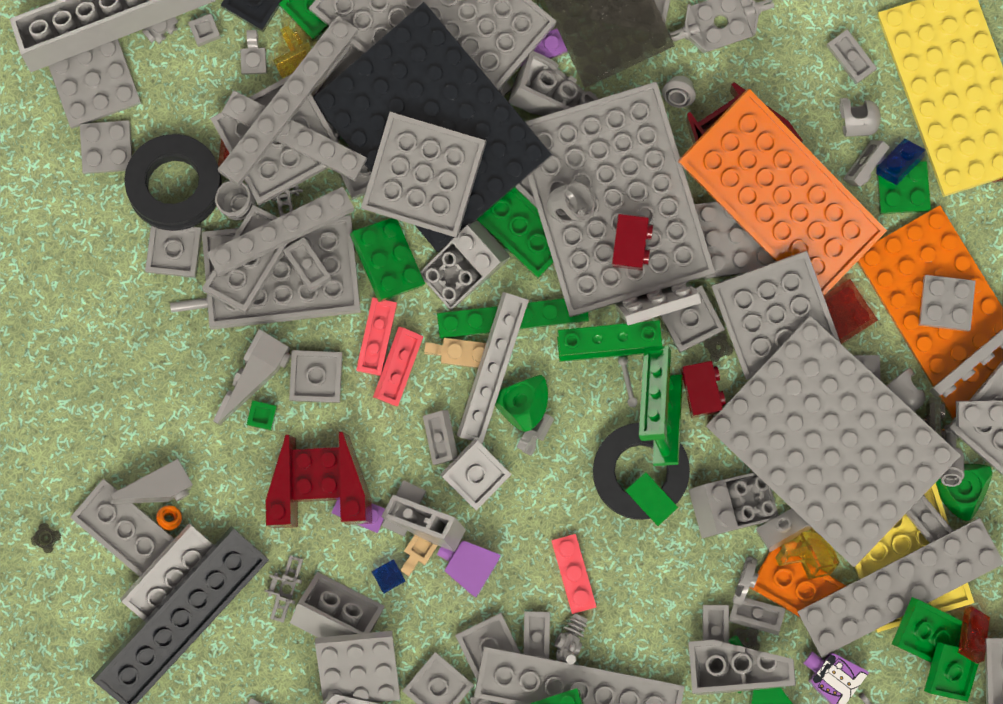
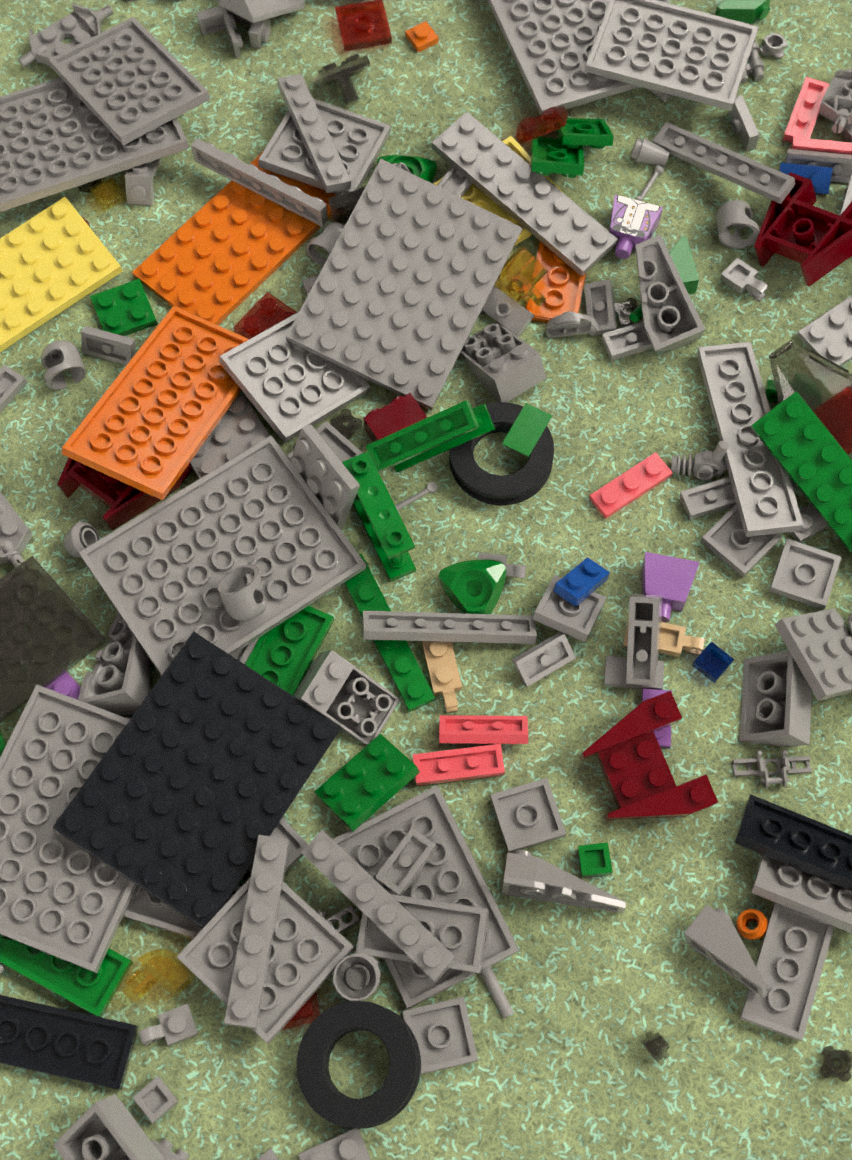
camera: 110 degrees left, 15 degrees down
light grey plate [218,16,358,186] -> none
light grey plate [361,112,487,238] -> none
dark red brick [612,214,653,271] -> none
clear blue plate [876,139,926,185] -> none
light grey plate [919,275,975,332] -> none
none -> blue plate [553,557,610,607]
none -> clear smoke plate [641,1031,670,1062]

